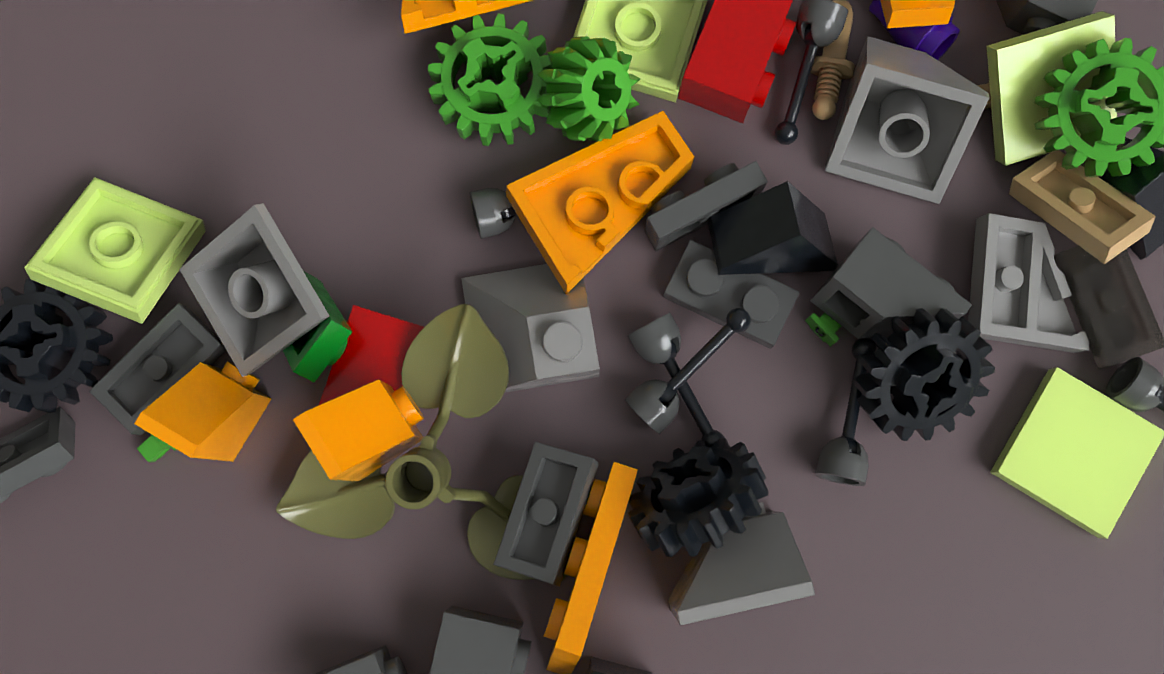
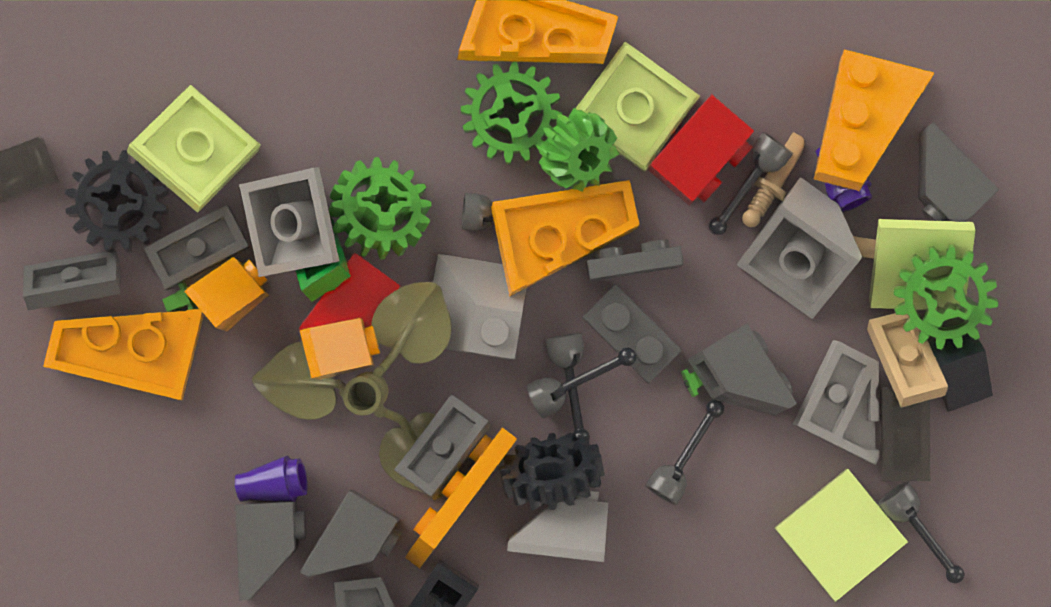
camera: 15 degrees right, 5 degrees up
black slope [708,181,838,275] -> none
black gear [854,308,995,441] -> none
none -> light orange wing [43,309,204,400]
none -> dark purple cone [235,456,308,502]
none -> bright green gear [328,157,432,260]

